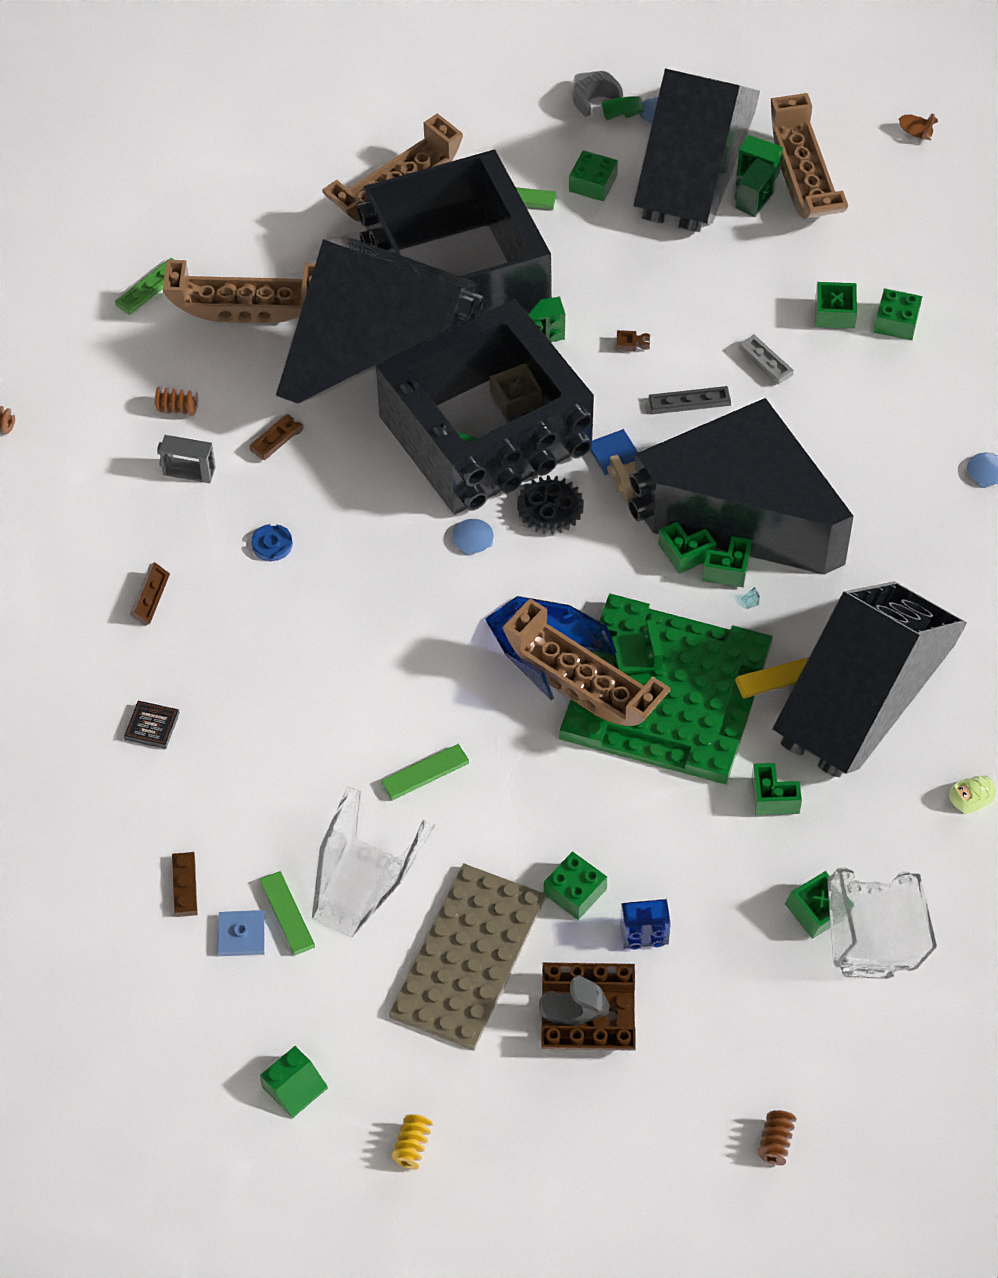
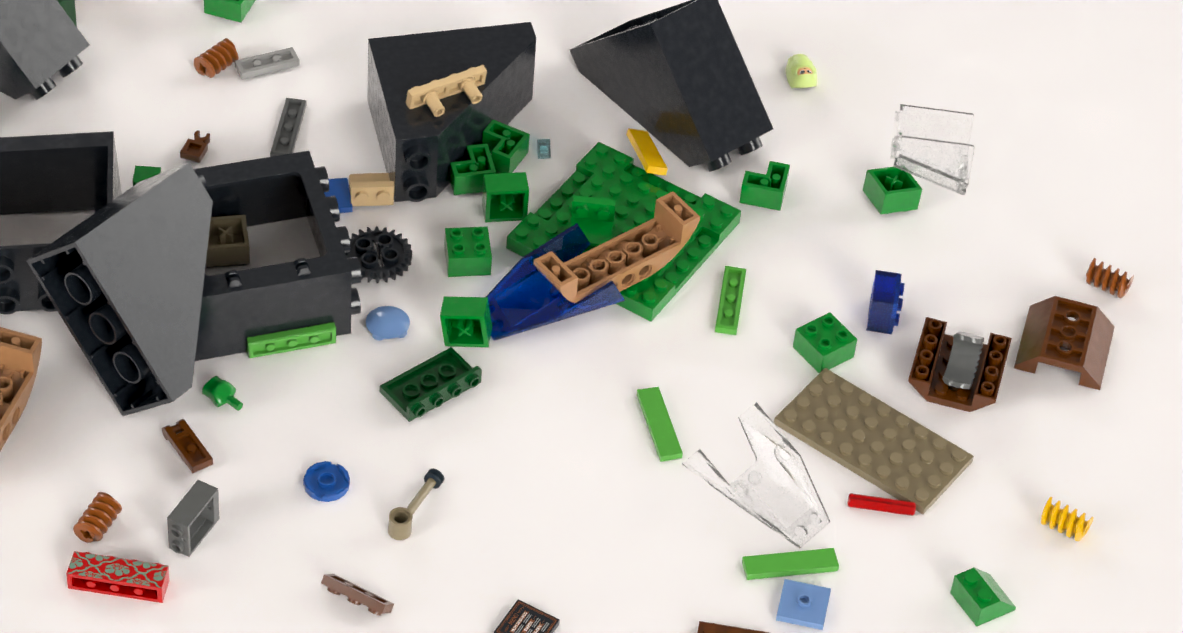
camera: 80 degrees left, 10 degrees down
none -> red brick [66,551,170,603]
none -> dark orange piece [193,38,239,78]
none -> green piece [202,376,243,411]
none -> bright green tile [247,322,336,358]
none -> dark green bracket [379,347,482,422]
none -> dark tan piece [388,468,445,540]
none -> tan plate [406,65,487,117]
none -> green brick [440,296,492,347]
none -> green brick [444,226,492,277]
none -> green brick [482,172,529,223]
none -> bright green tile [715,266,746,335]
none -> red axle [847,493,916,516]
none -> reddish brown slope [1014,296,1115,390]

